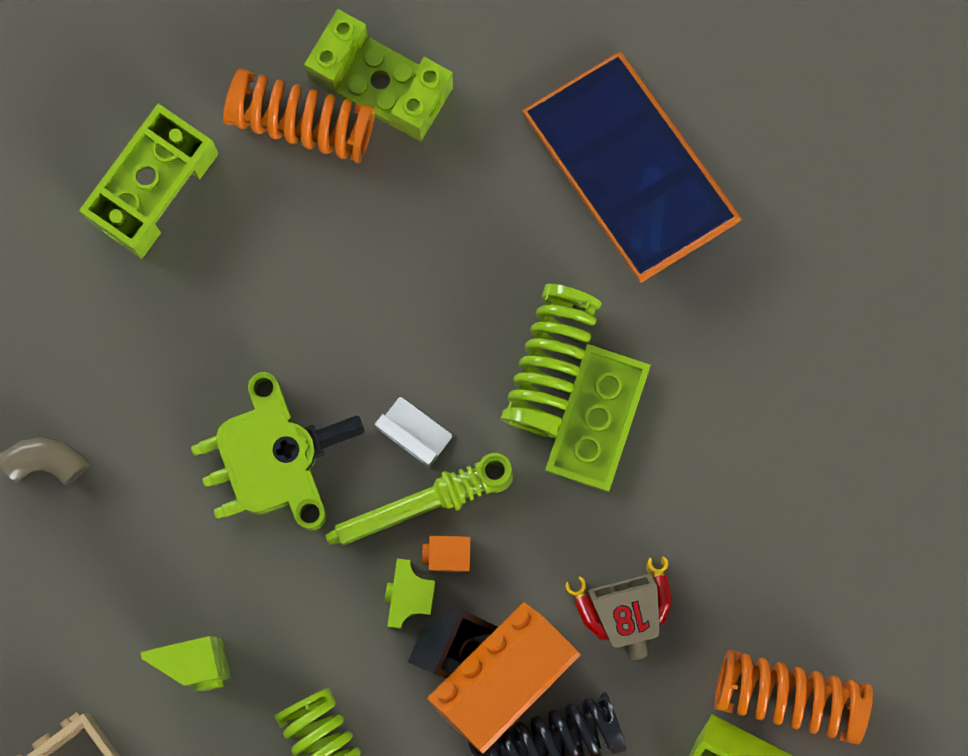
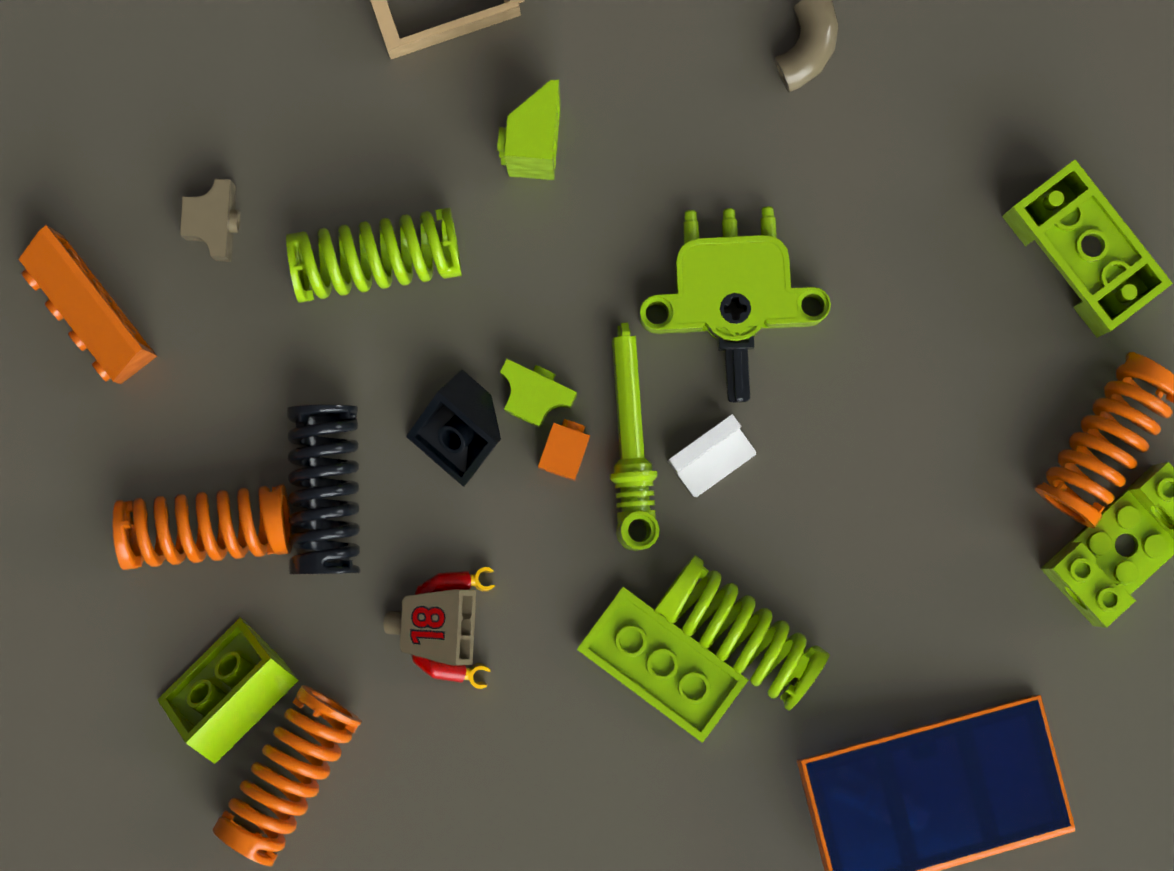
camera: 110 degrees right, 5 degrees up
orange slope [426,602,581,754] -> none

